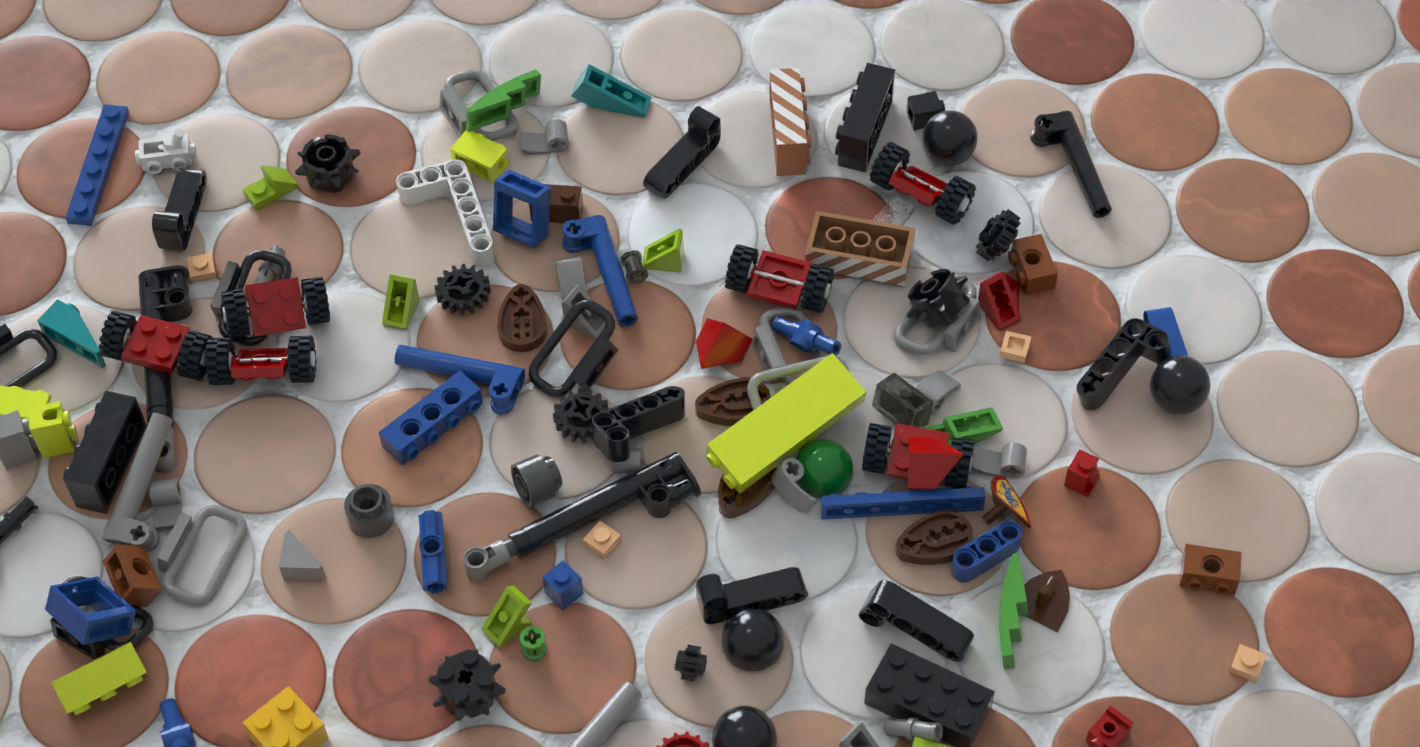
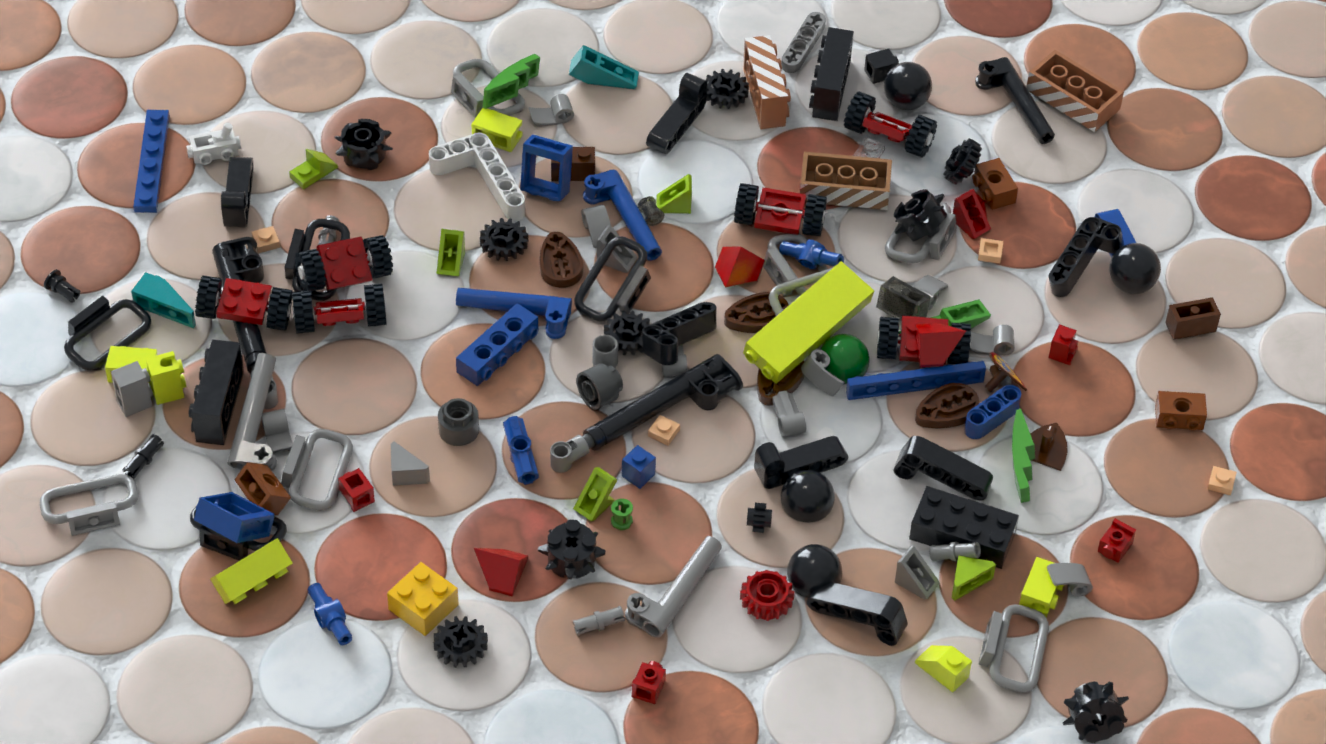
camera: 10 degrees left, 5 degrees down
none -> red brick [338,468,375,512]
none -> red slope [474,548,528,597]
none -> light grey piece [592,335,618,368]
none -> black gear [706,69,749,109]
none -> light grey piece [772,391,806,437]
none -> light grey beam [781,12,826,73]
none -> nougat brick [1026,50,1124,132]
none -> reddish brown brick [1165,297,1221,340]

